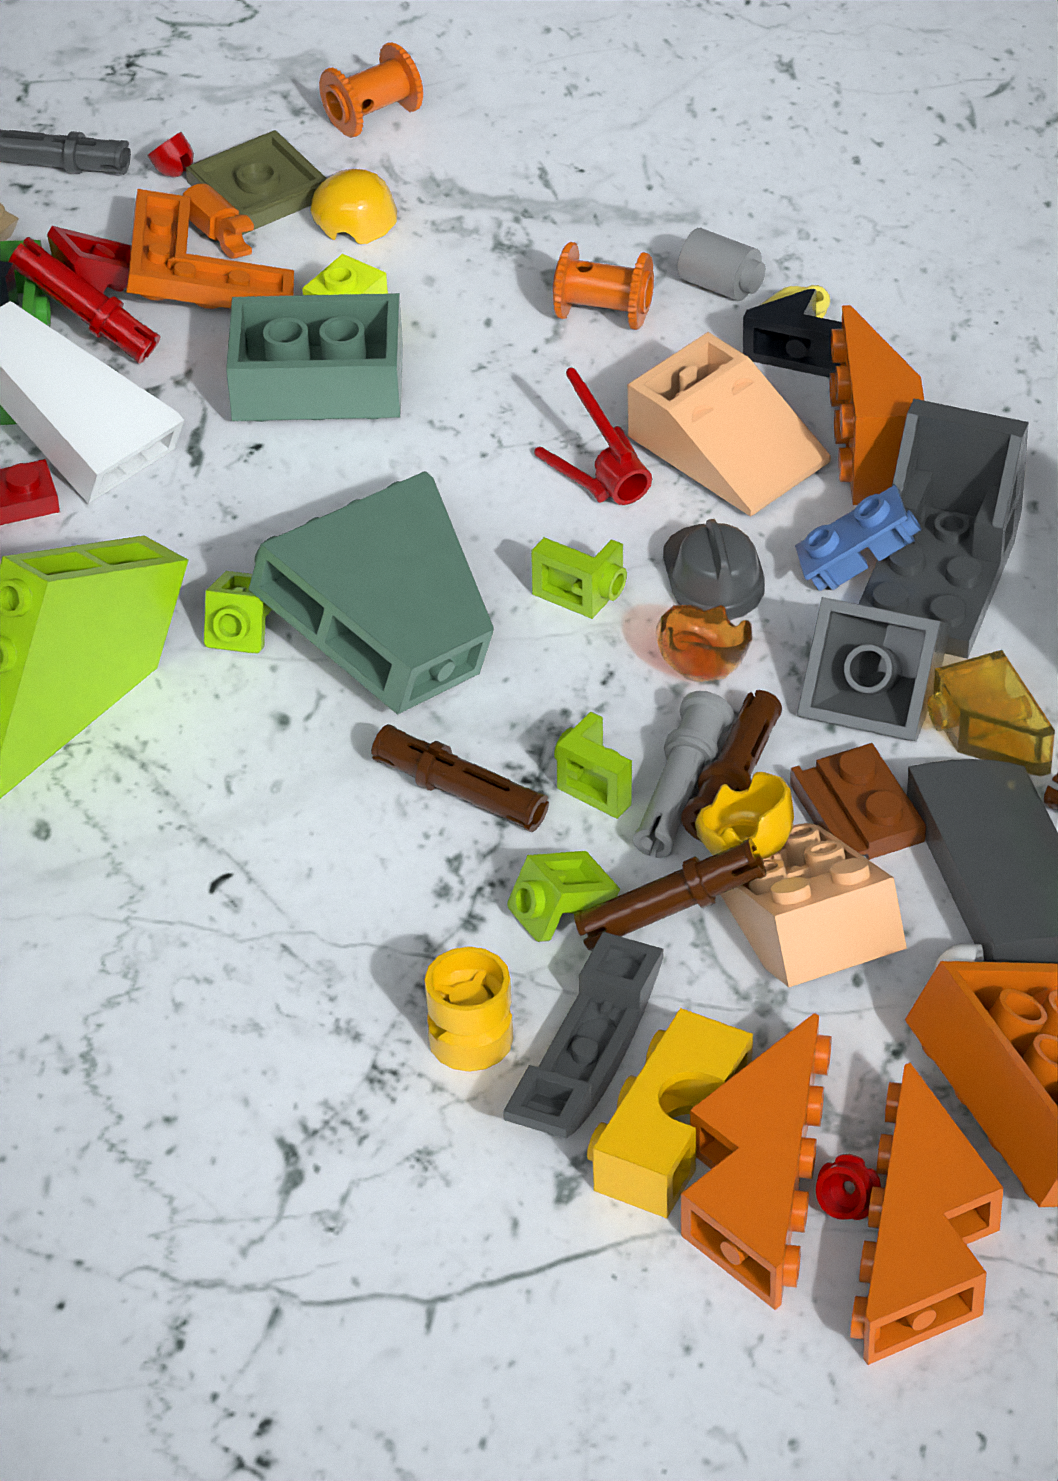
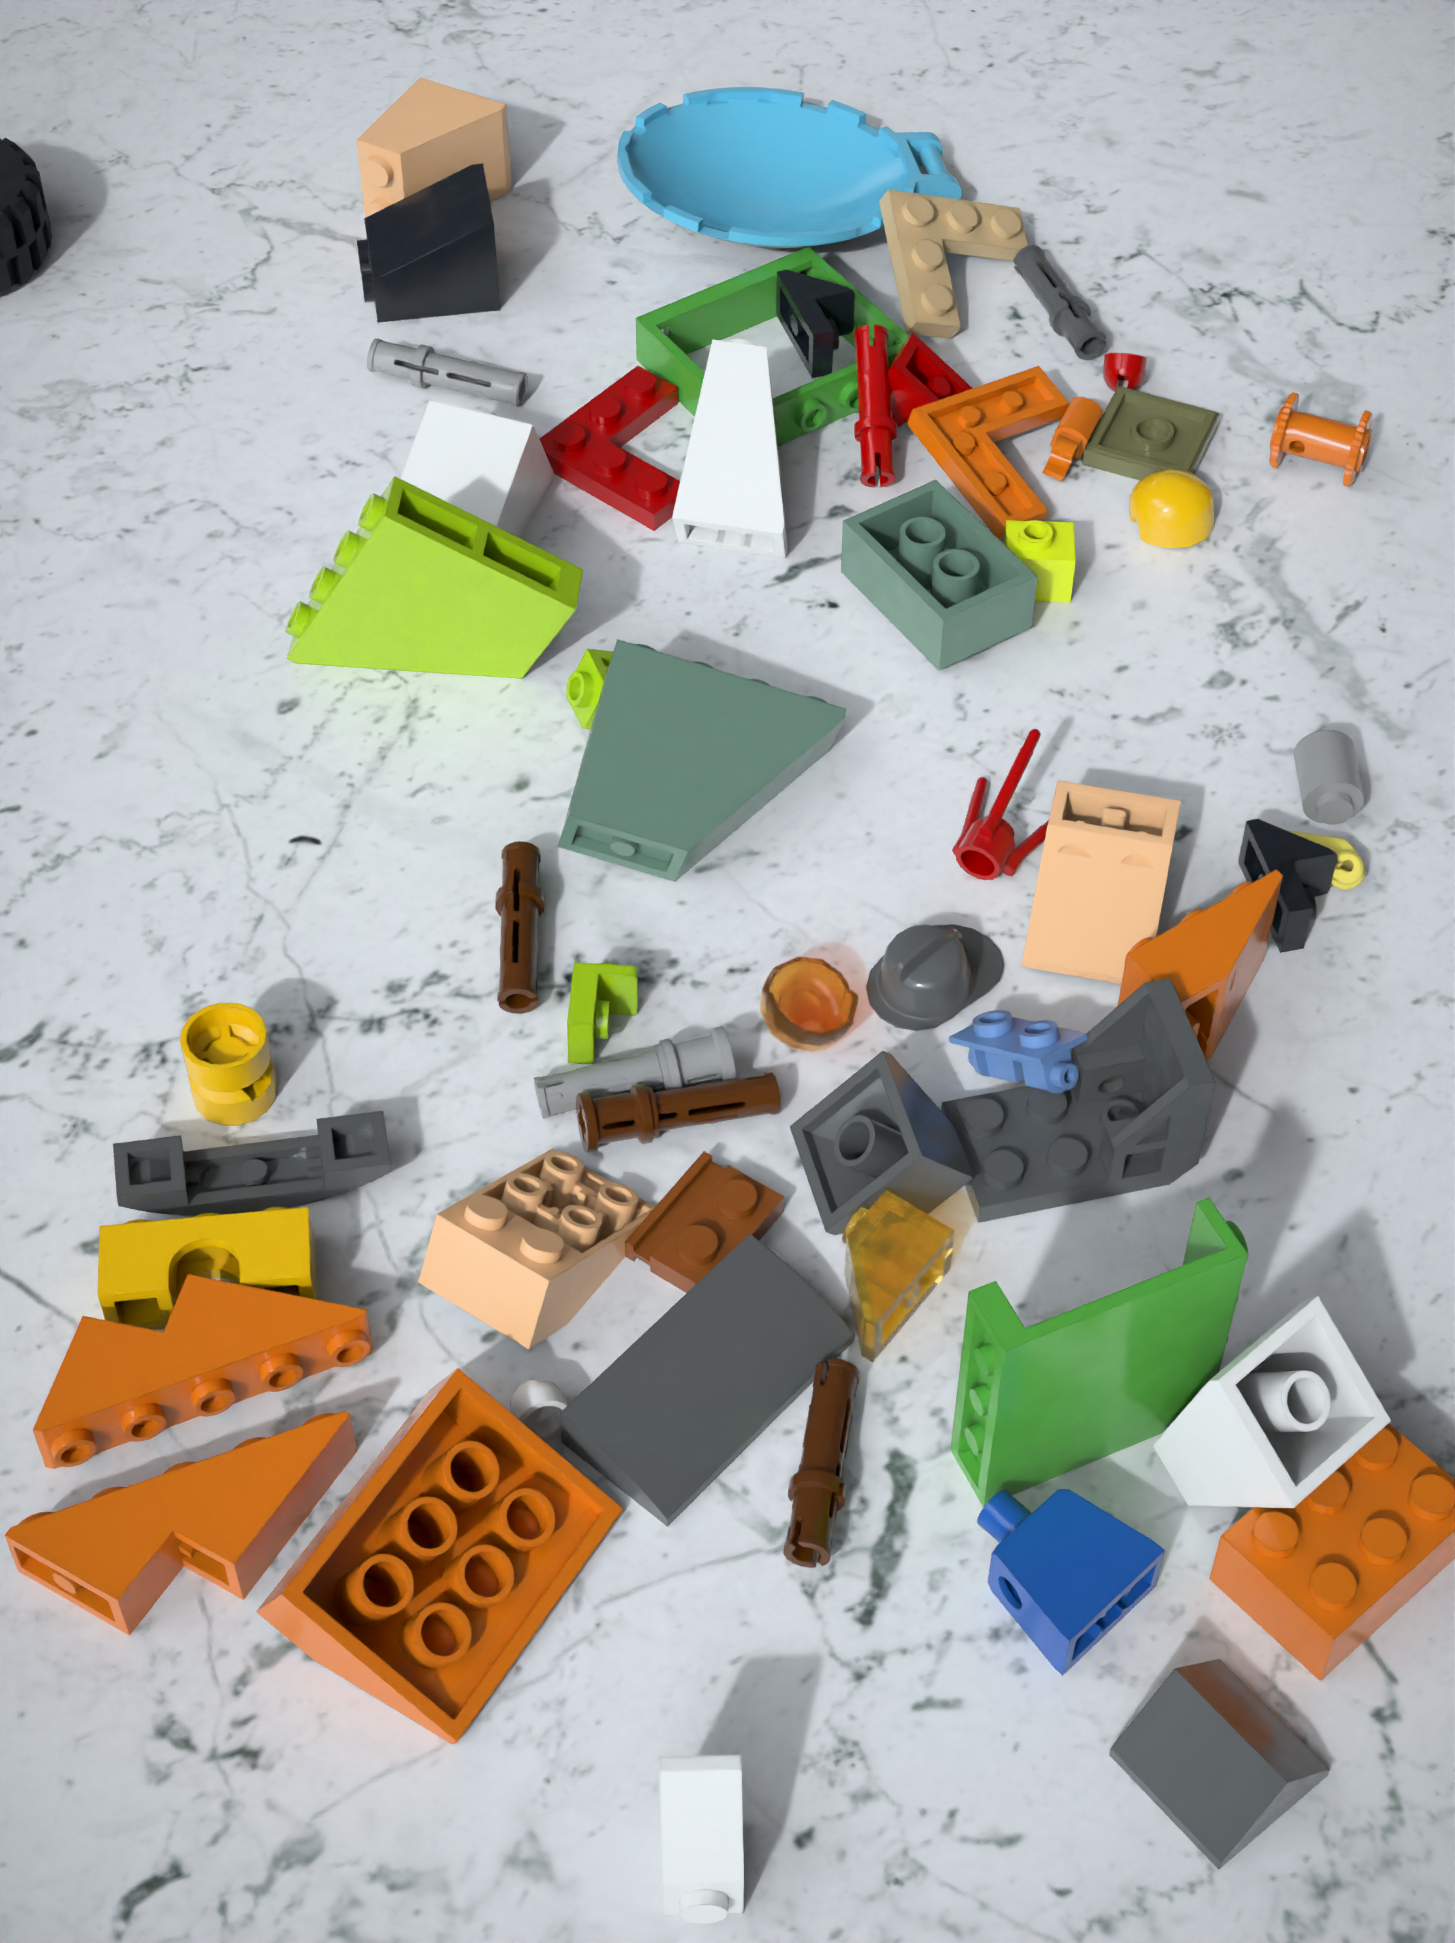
camera: 55 degrees right, 5 degrees up
lime bracket [507,851,620,942] -> none
lime bracket [531,537,627,619] -> none
orange hose [553,242,654,330] -> none
reddish brown pin [574,838,766,951] -> none
yellow hair [695,772,794,860] -> none
red plate [815,1154,881,1220] -> none

